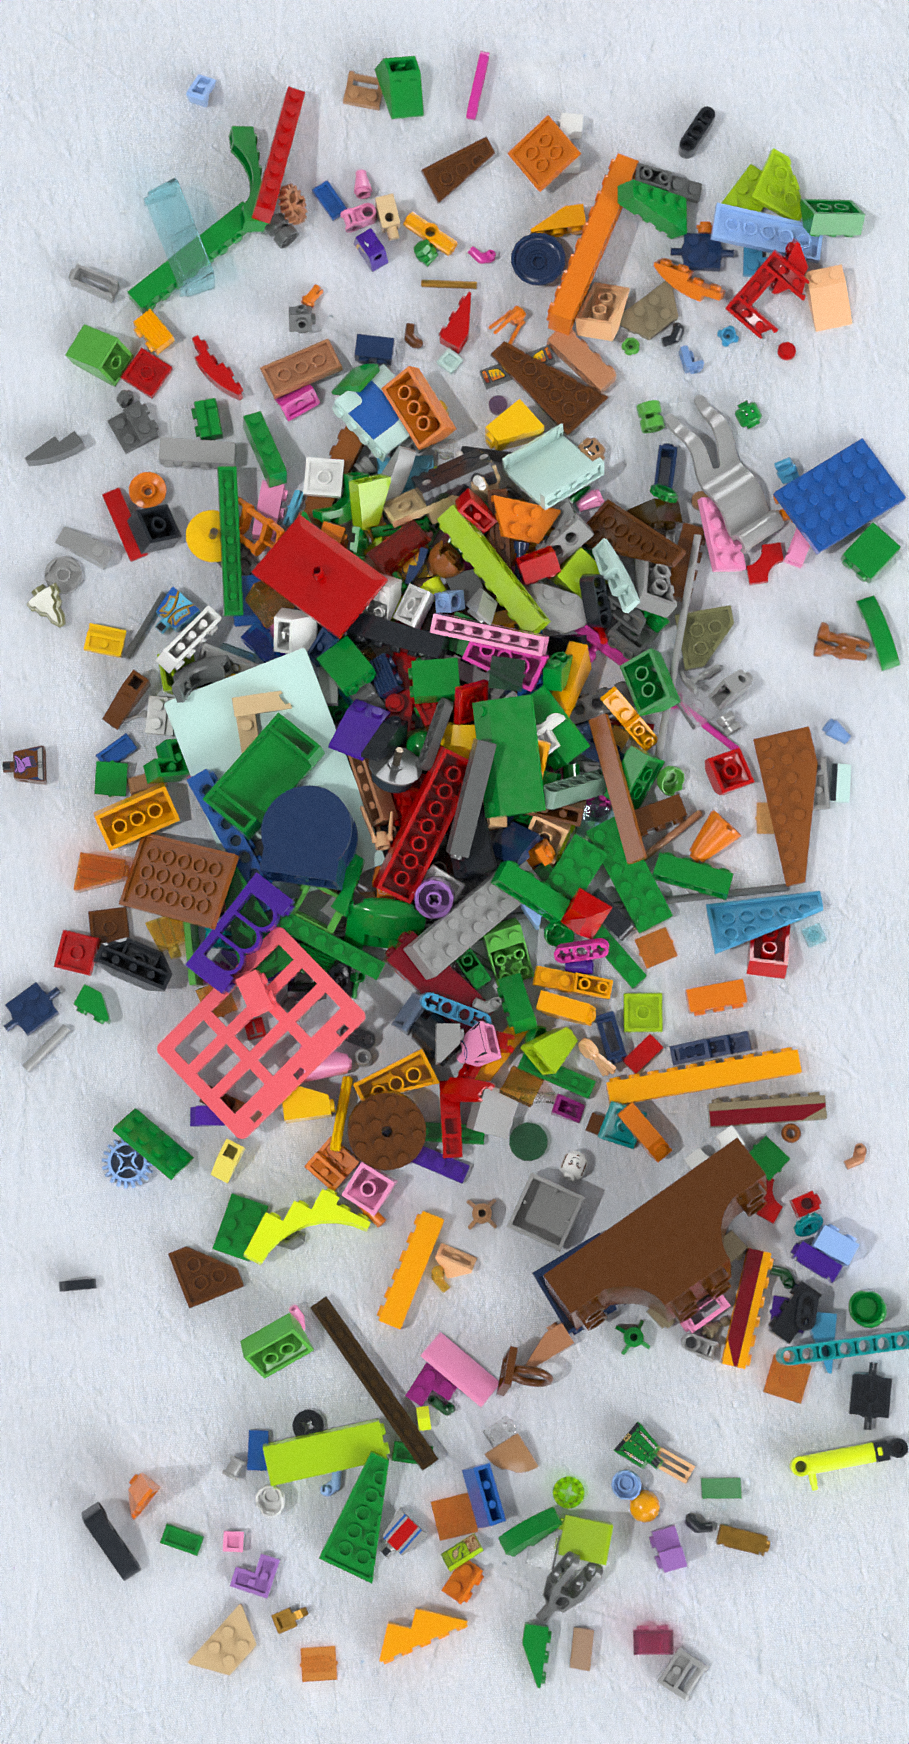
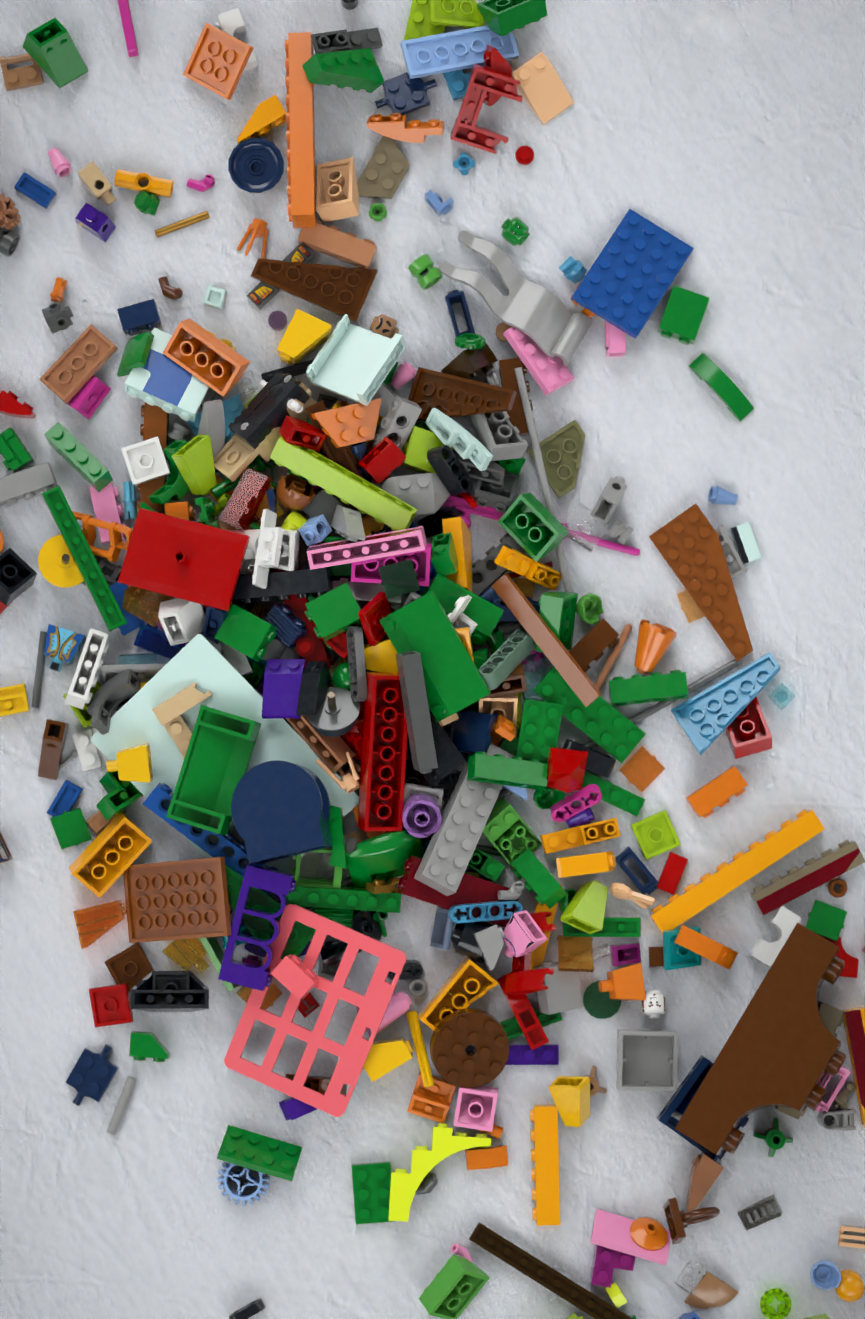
camera: 25 degrees left, 5 degrees up
reddish brown plate [168,1246,244,1309] -> none
light yellow slope [210,1138,245,1183] -> none
bright pink piece [340,203,377,233] -> none
reddish brown wing [421,136,495,204] -> none
dark green arm [428,1395,455,1416] -> none
clear yellow arm [431,1265,450,1293] -> none
light nougat slope [435,1243,477,1279] -> none
red slope [439,291,471,354] -> none
green torso [614,1421,664,1470] -> none
black arm [661,322,684,347] -> none
dark blue slope [669,1031,752,1065] -> none
light grey piece [679,664,721,694] -> none
orange plate [696,221,712,234] -> none
red slope [705,747,754,795] -> none
red tile [746,542,784,586] -> none
dark orange piece [813,622,870,661] -> none
none -> yellow torso [106,743,153,783]
none -> white bracket [252,509,284,589]
none -> pearl gold plate [366,877,400,894]
none -> orange slope [465,1145,508,1170]
none -> yellow slope [548,1076,590,1127]
none -> orange torso [598,963,646,1001]
none -> orange dish [630,1217,668,1251]
none -> clear smoke slope [738,1194,782,1231]

